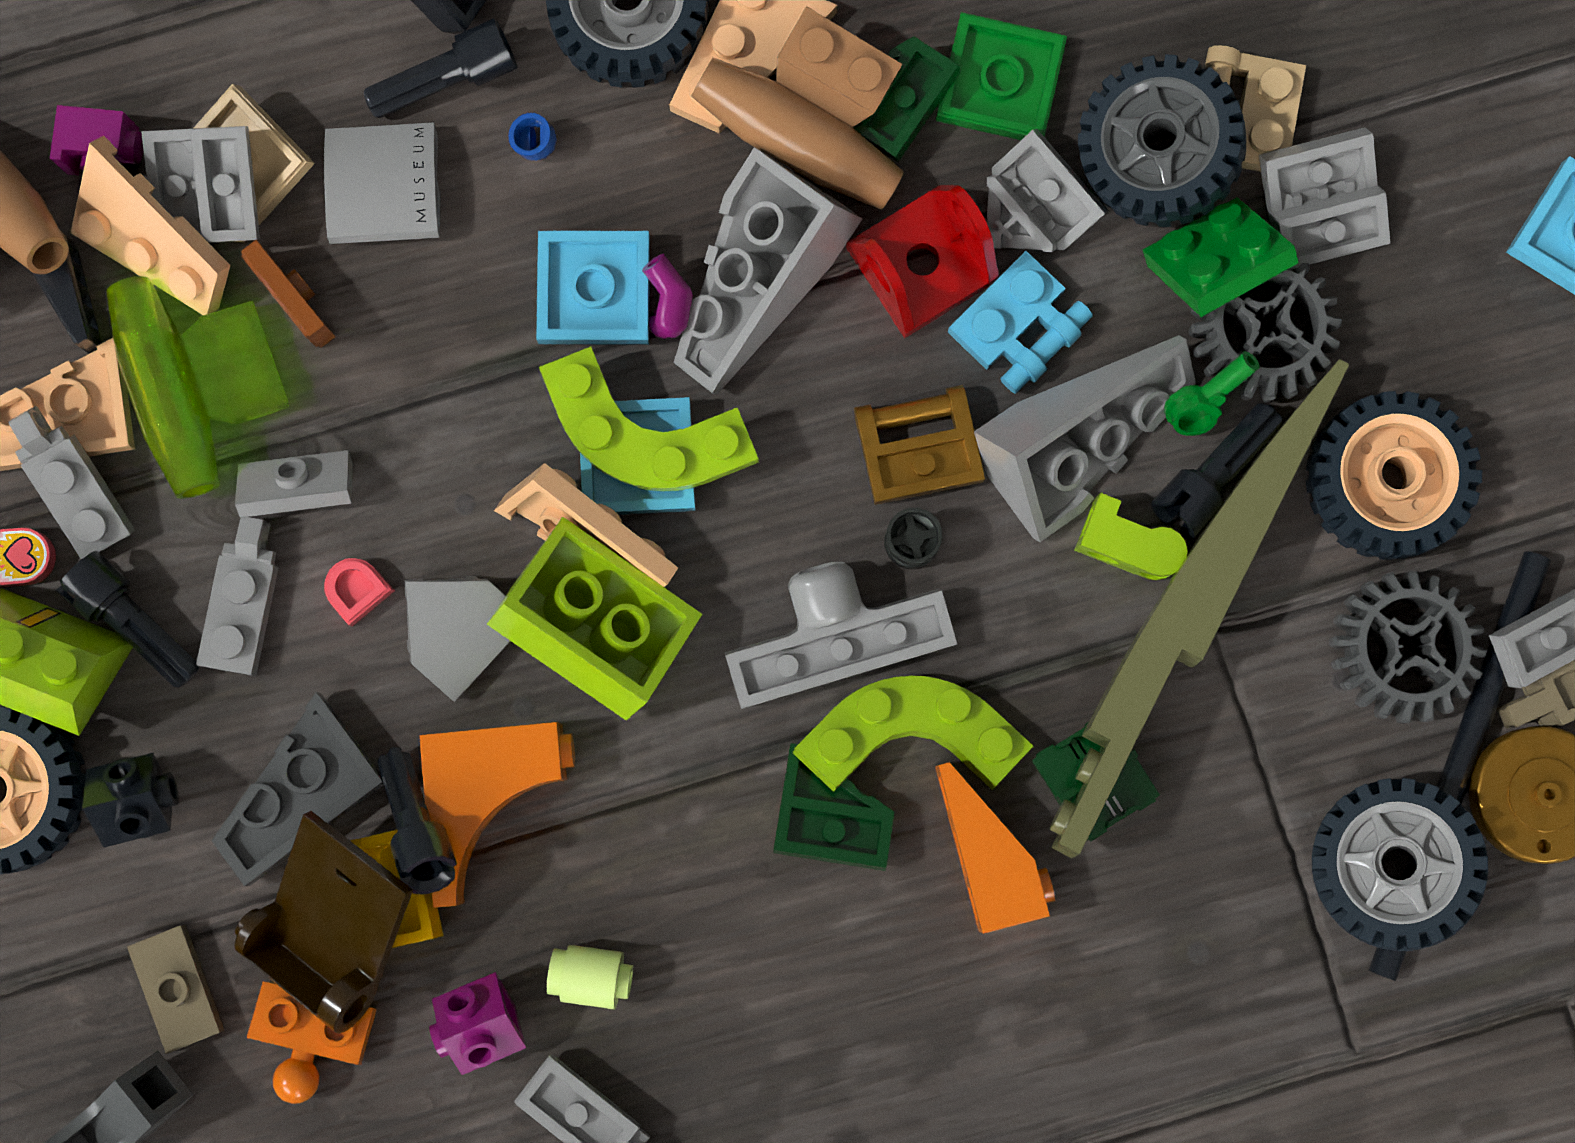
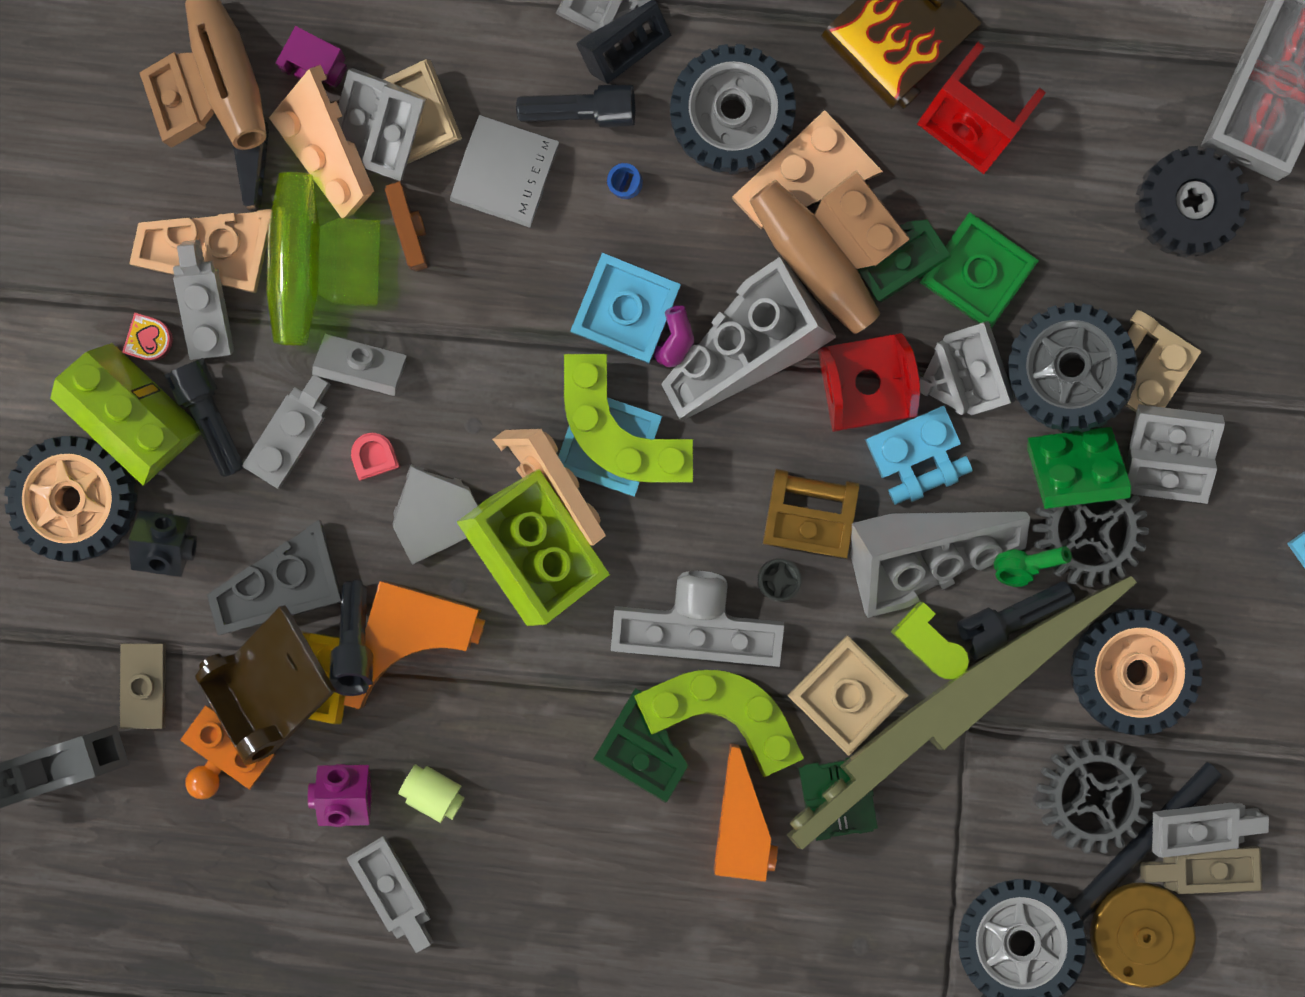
camera: 20 degrees right, 5 degrees up
none -> tan plate [787,635,908,756]

